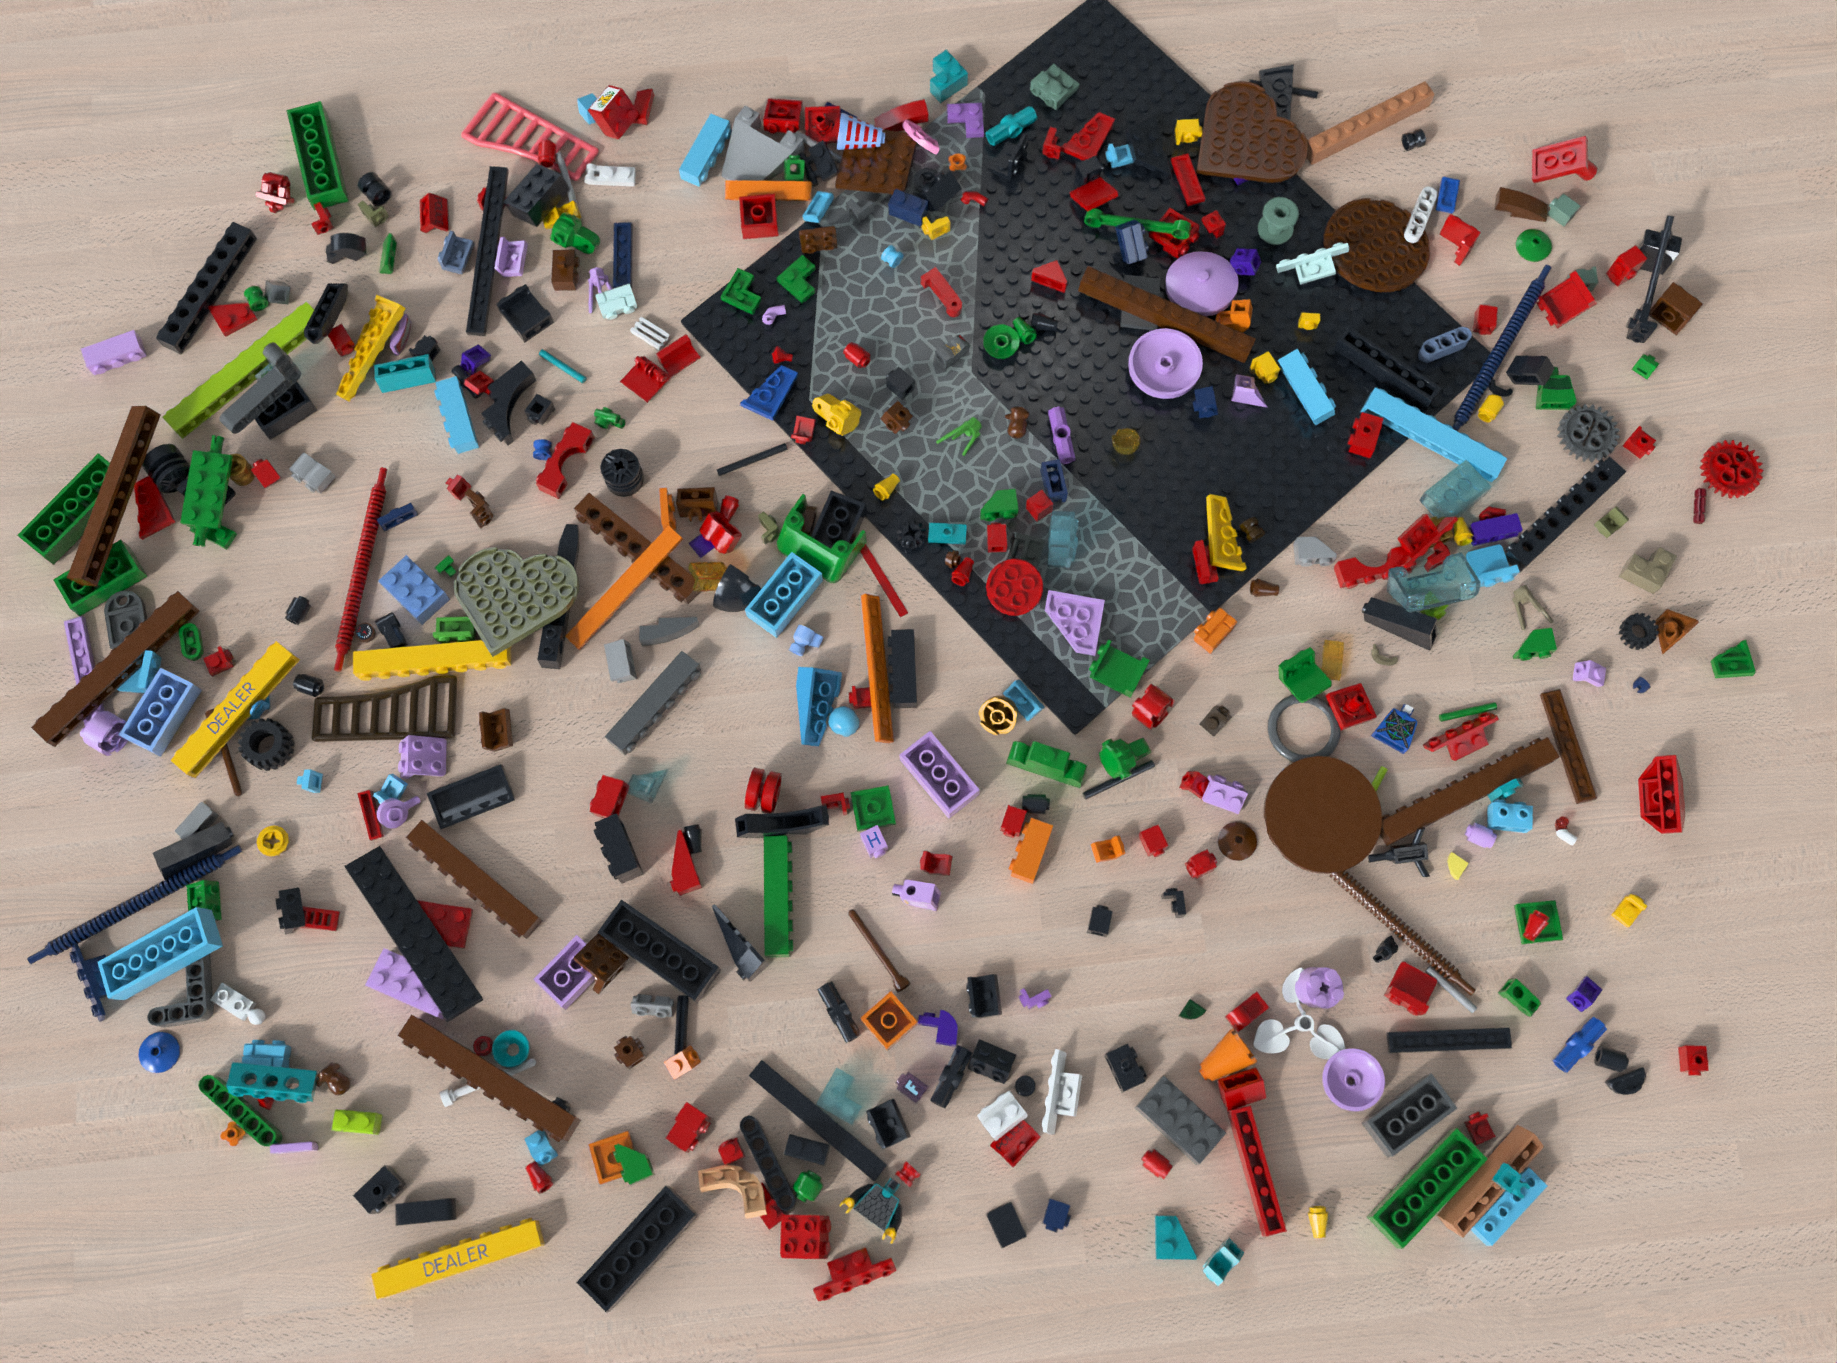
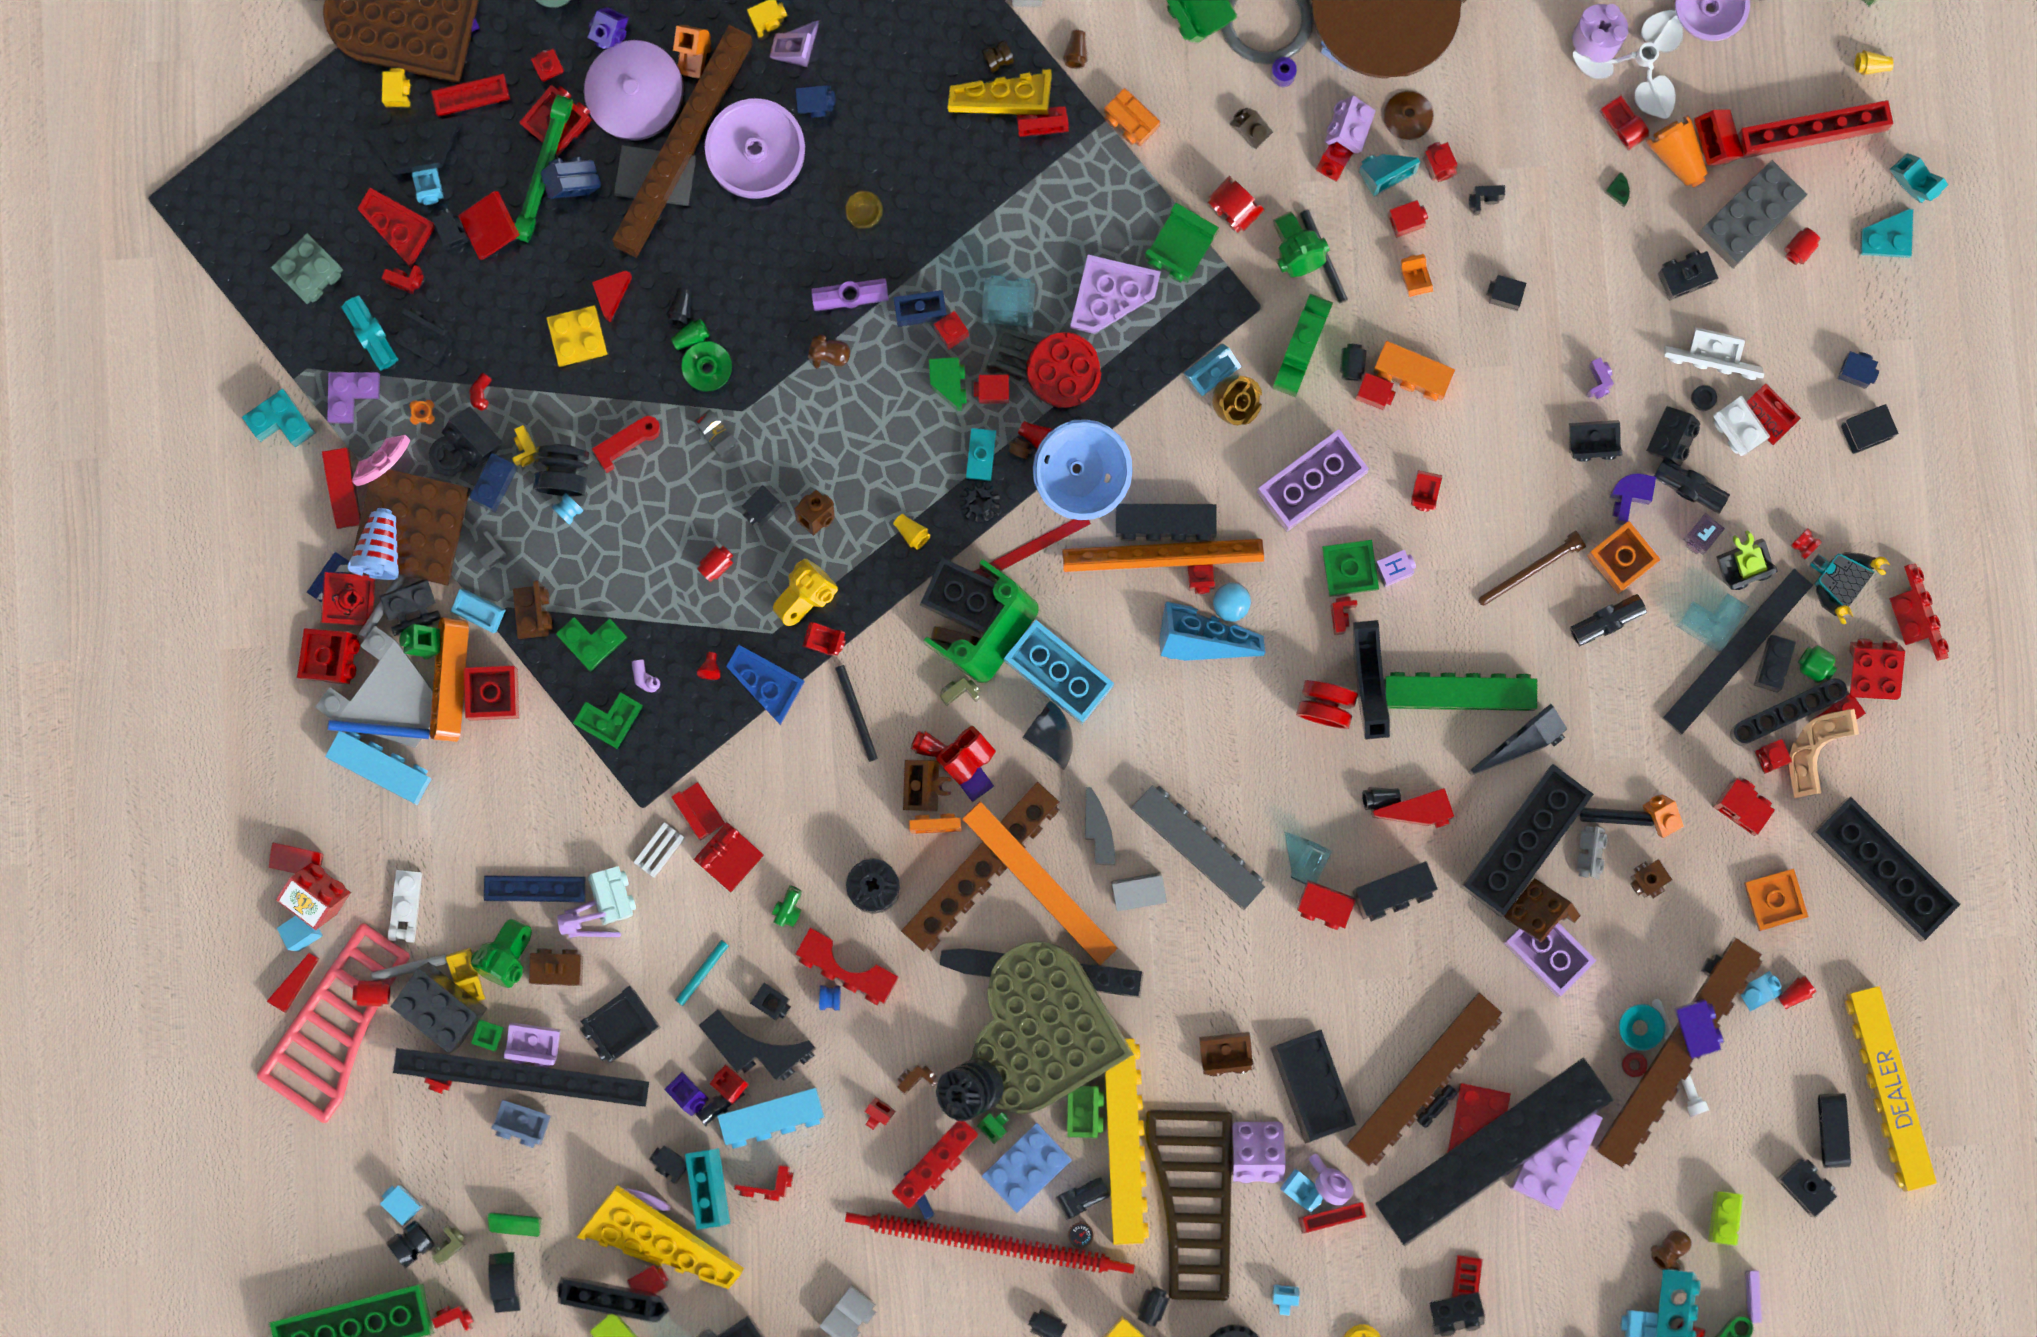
camera: 85 degrees left, 10 degrees up
red panel [420,193,449,233] -> none
green slope [613,1144,655,1185] -> none
clear yellow bracket [688,562,727,591] -> none
light blue piece [789,625,824,656] -> none
lavender torso [892,880,941,911] -> none
bright green plant [936,417,982,456] -> none
none -> red piece [266,953,320,1013]
none -> blue bar [327,720,430,739]
none -> medium azure brick [380,1185,423,1225]
none -> green tile [471,1020,504,1052]
none -> black wheel [533,444,590,497]
none -> yellow plate [546,305,608,367]
none -> red bracket [734,1165,794,1201]
none -> red bracket [892,1121,978,1209]
none -> black wheel [936,1058,1004,1121]
none -> light blue piece [1033,420,1132,520]
none -> dark purple brick [1271,57,1297,87]
none -> teal slope [1359,154,1420,197]
none -> black axle [1417,1084,1458,1128]
none -> dark purple brick [1674,999,1724,1059]
none -> lime plate [1733,530,1767,578]

